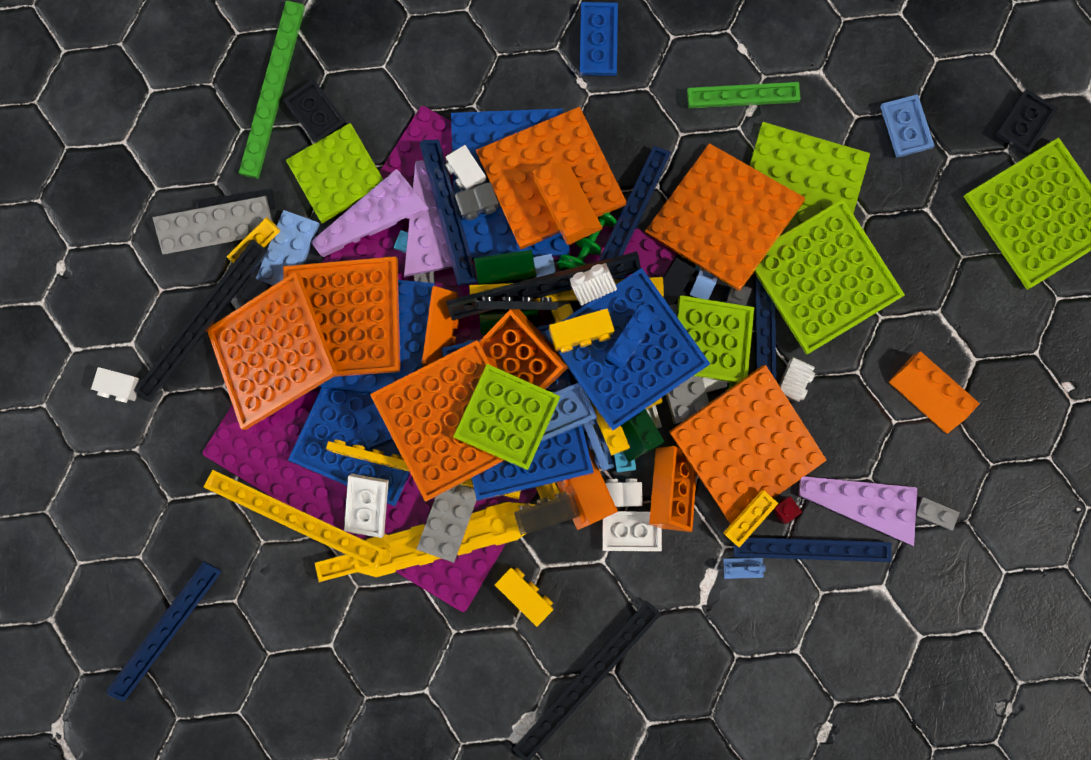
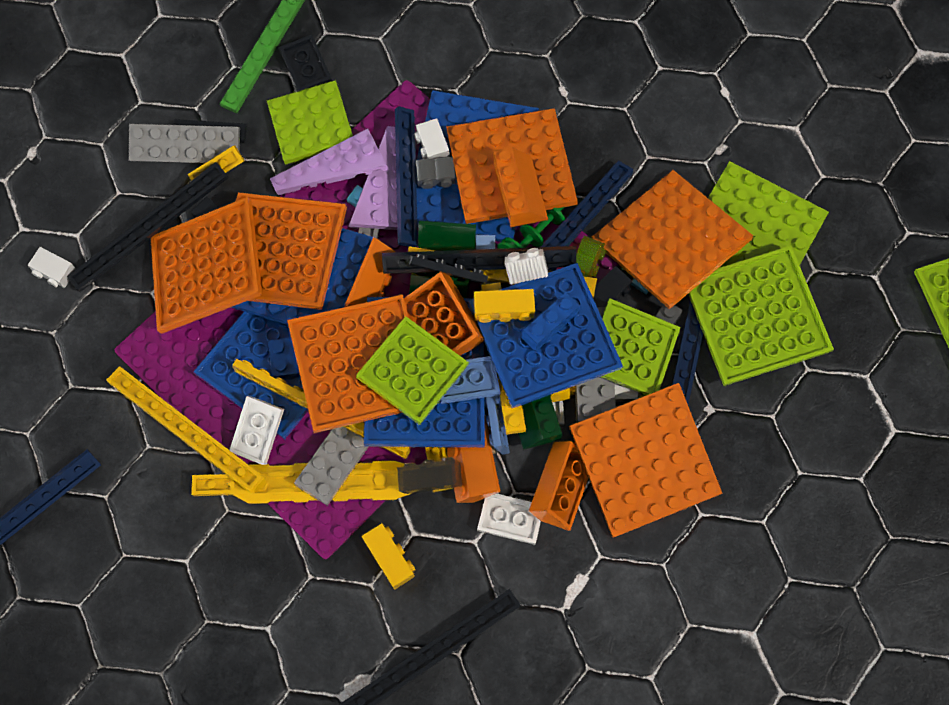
camera: 15 degrees right, 10 degrees down
light blue plate [256,210,320,286] -> none
blue plate [580,2,618,76] -> none
white brick [605,479,643,507] -> none
medium azure plate [614,452,636,473] -> none
bright green plate [687,82,800,108] -> none
light blue brick [690,268,717,300] -> none
yellow plate [723,490,778,547] -> none
medium blue hinge [723,558,765,579] -> none
dark blue plate [733,538,891,562] -> none
dark red brick [772,496,802,524] -> none
white brick [779,357,815,403] -> none
lavender wing [798,476,917,546] -> none
medium blue plate [880,94,934,158] -> none
orange slope [889,351,980,434] -> none
light grey plate [916,497,960,531] -> none
none -> clear neon green brick [576,236,607,278]

